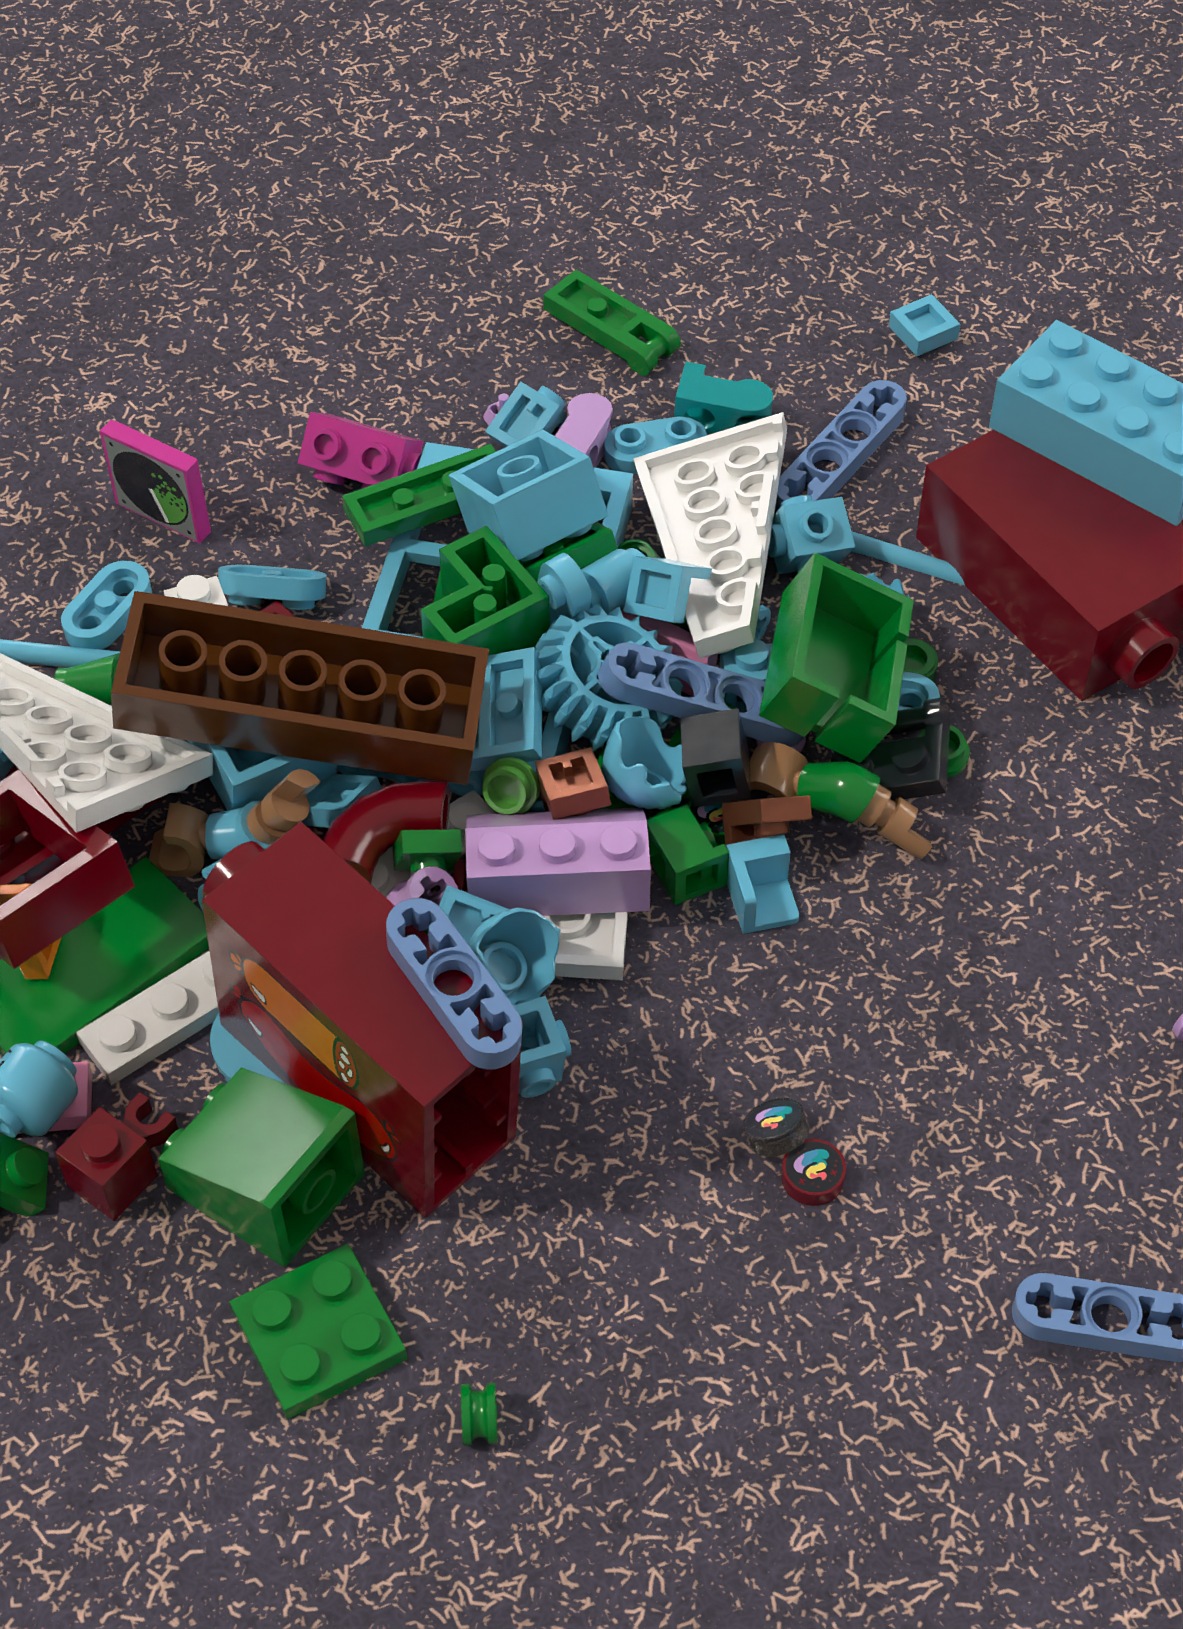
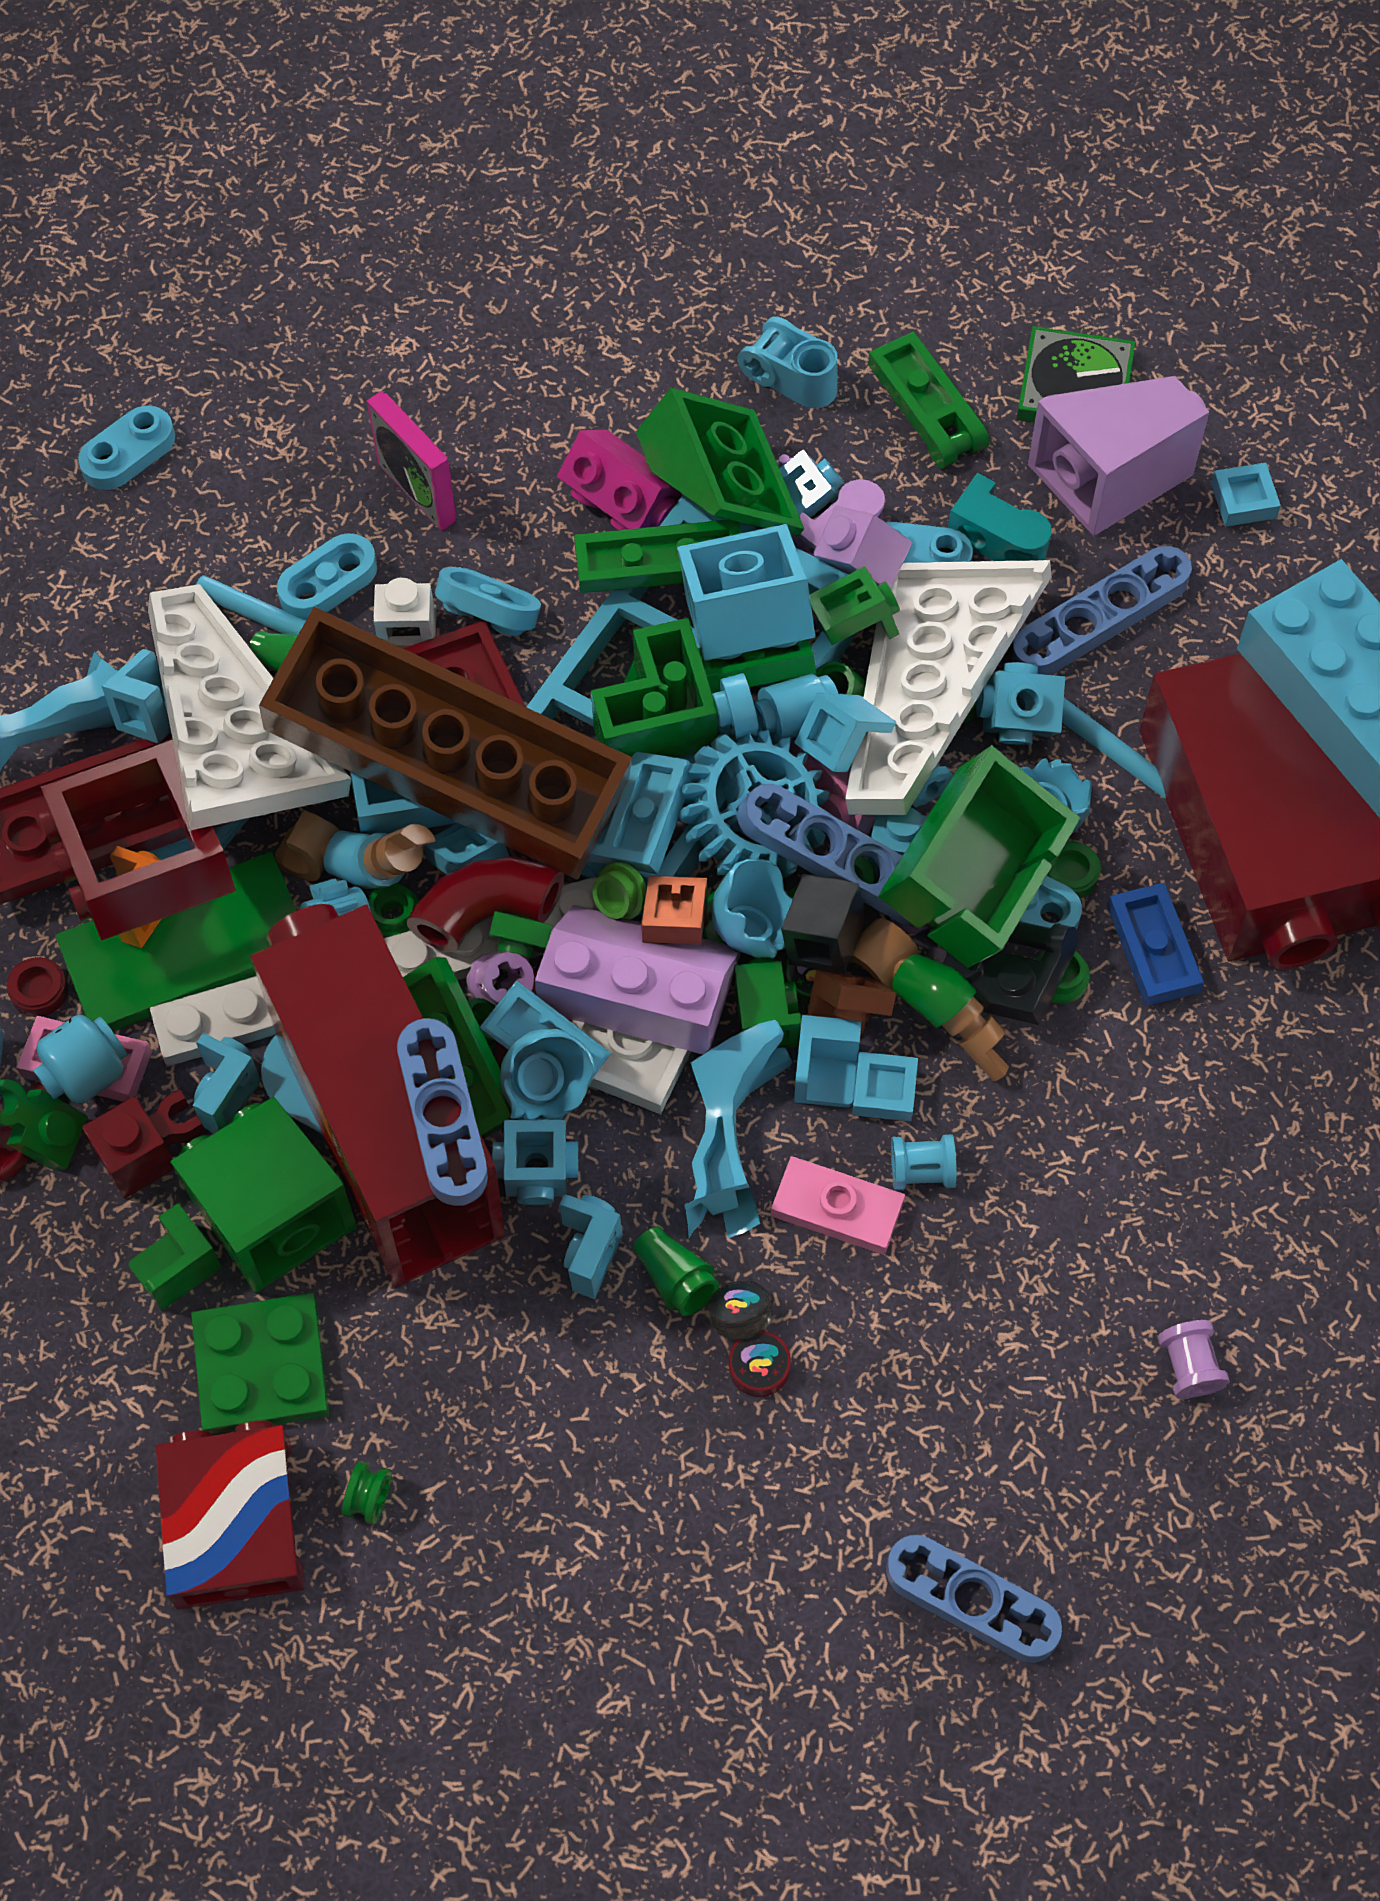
camera: 20 degrees right, 10 degrees up
none -> green panel [128,1203,222,1311]
none -> panel [155,1421,305,1610]
none -> medium azure bracket [193,1033,261,1133]
none -> medium azure bracket [559,1195,623,1299]
none -> green cone [633,1226,719,1316]
none -> green slope [636,387,804,536]
none -> medium azure animal [684,1020,792,1238]
none -> medium azure piece [737,317,837,408]
none -> bright pink plate [771,1156,905,1255]
none -> green bracket [809,566,900,645]
none -> lavender brick [813,505,912,589]
none -> medium azure plate [852,1052,918,1122]
none -> medium azure bush [891,1134,957,1190]
none -> tile [1016,326,1136,423]
none -> lavender slope [1028,376,1209,536]
none -> blue plate [1107,882,1204,1007]

